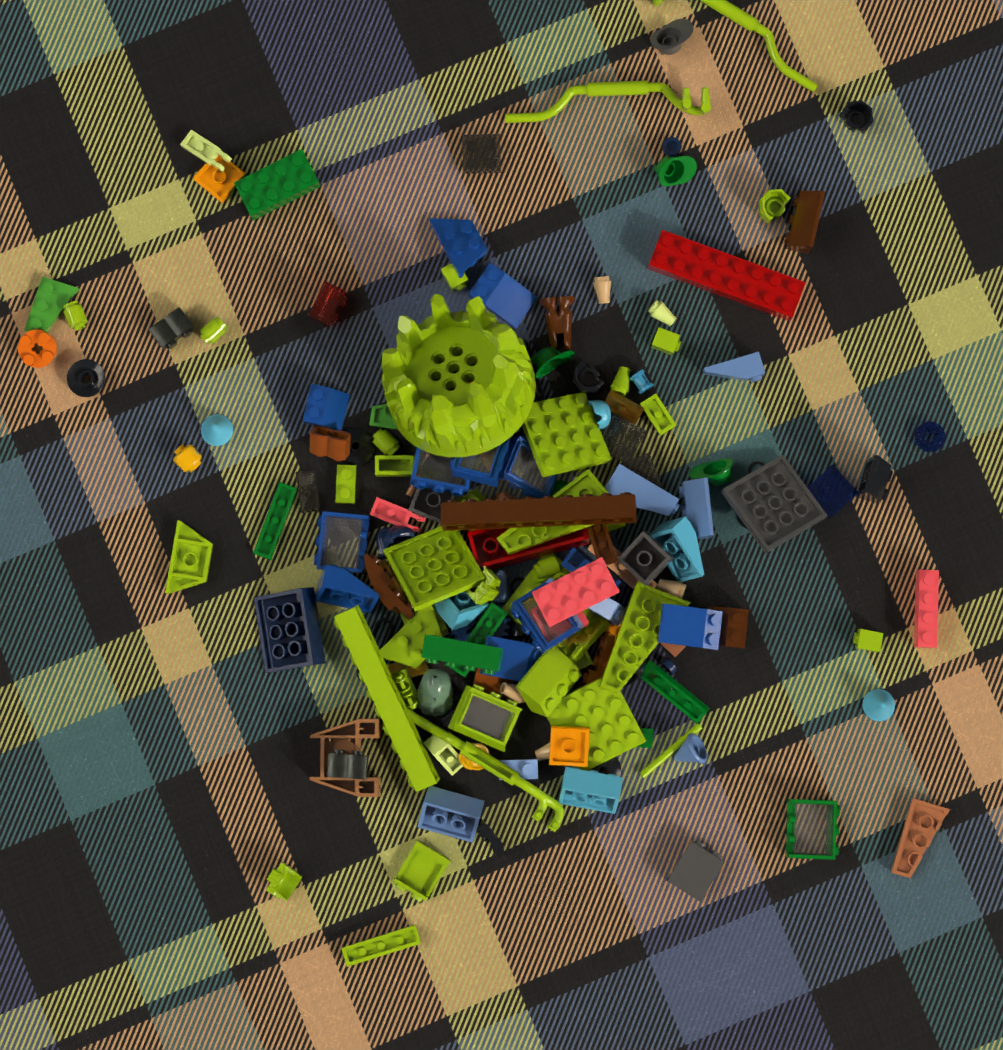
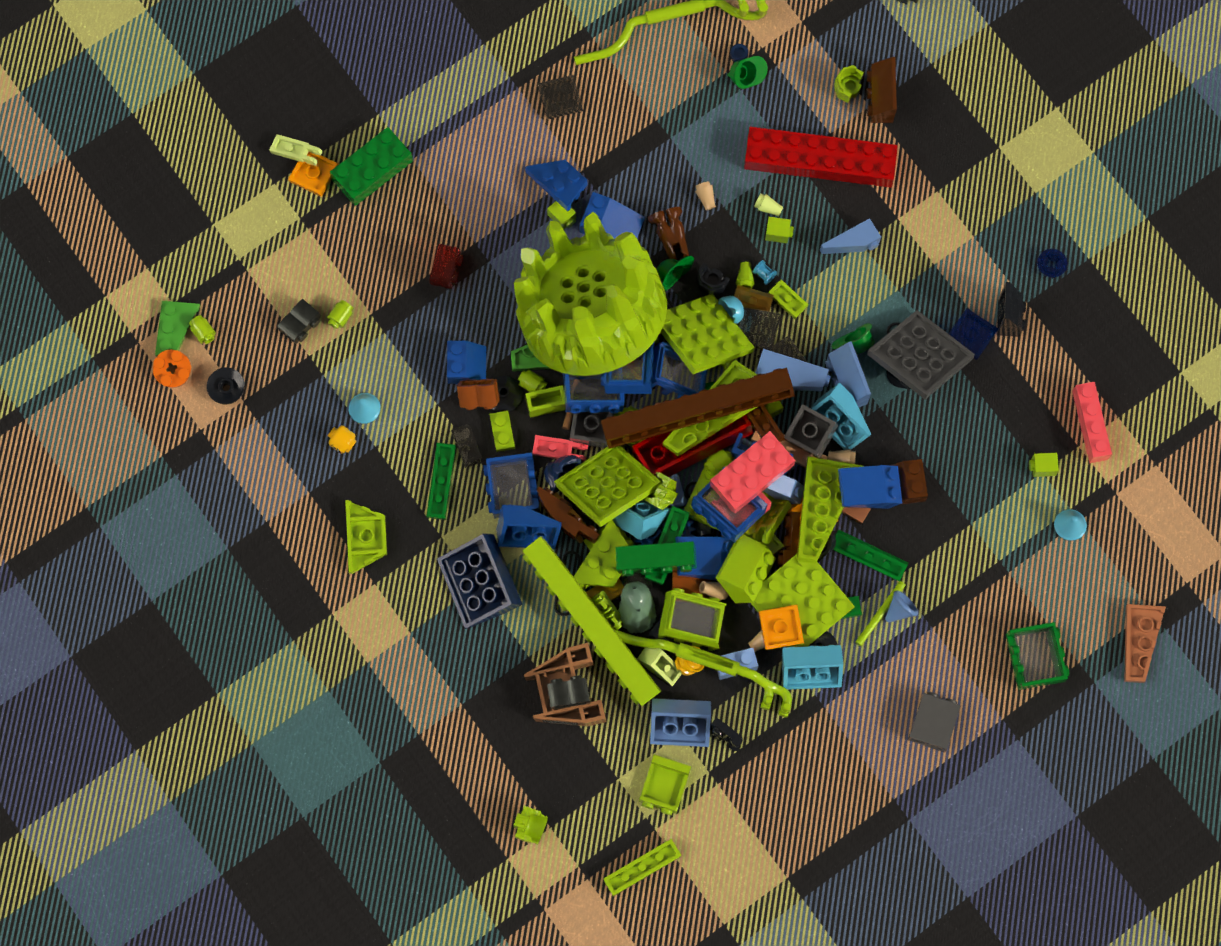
camera: 15 degrees left, 10 degrees down
dark blue tile [659,657,677,675] -> none

